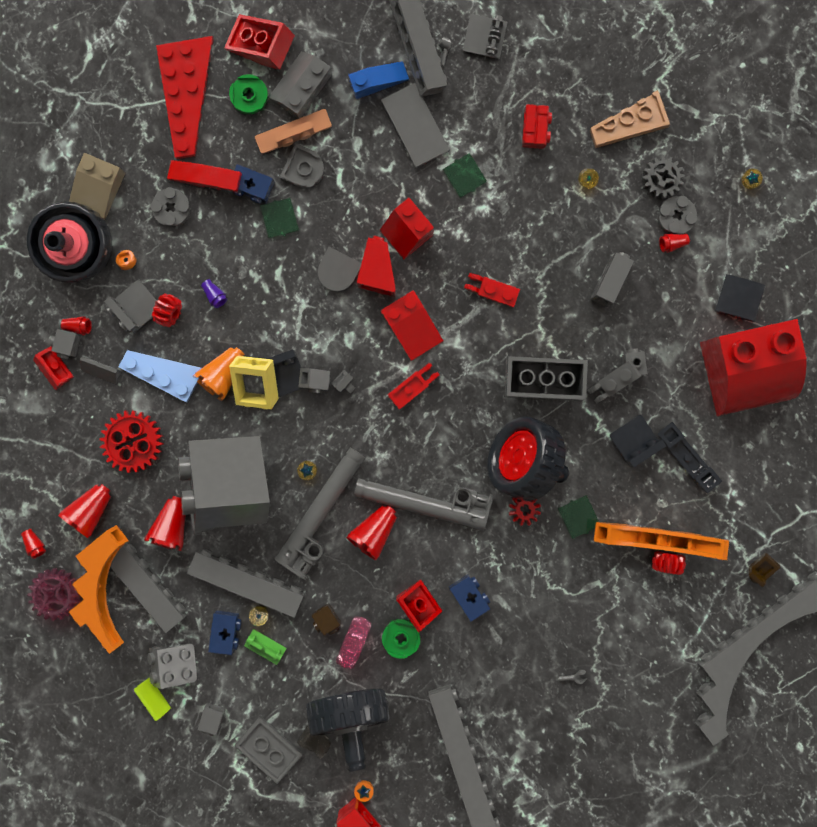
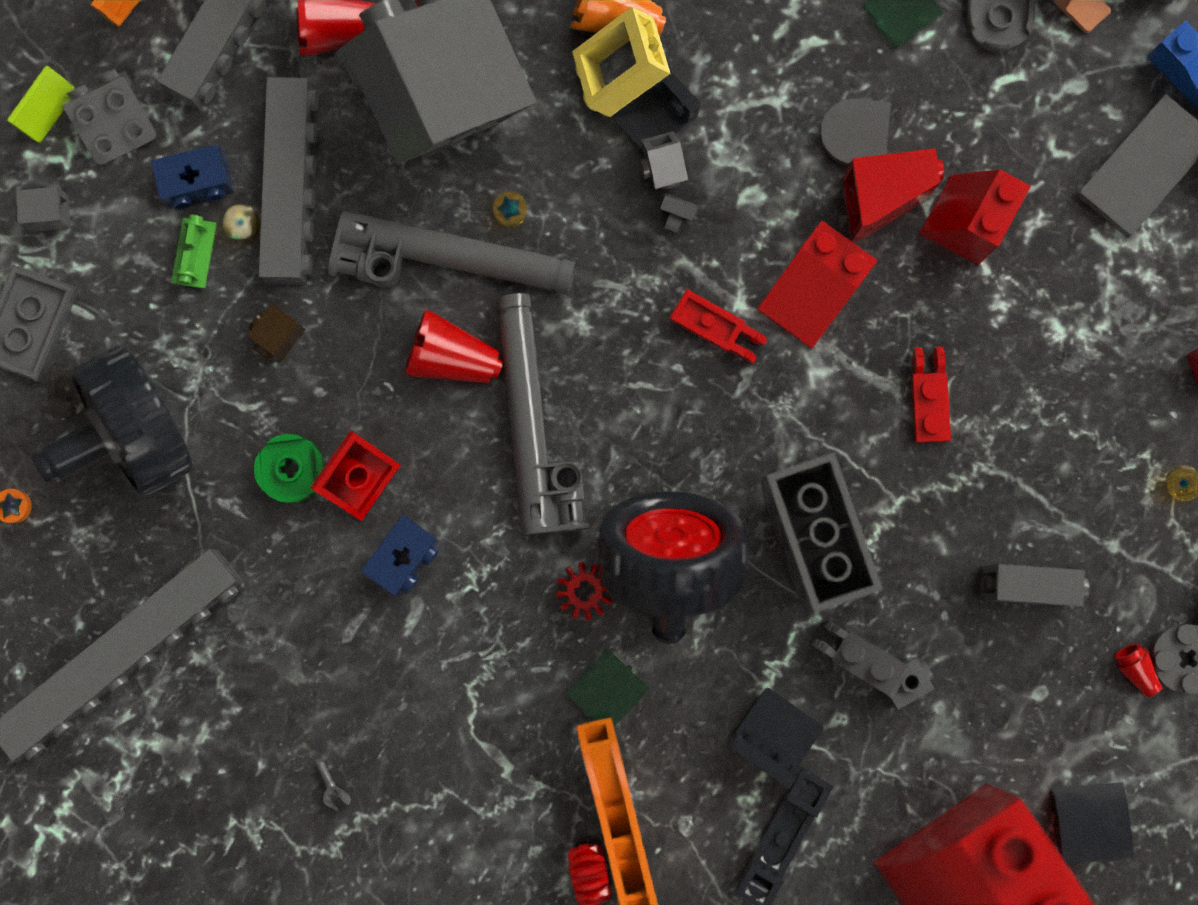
camera: 75 degrees right, 5 degrees down
clear pink gear [336,616,371,669] -> none
clear green piece [443,153,487,198] -> none

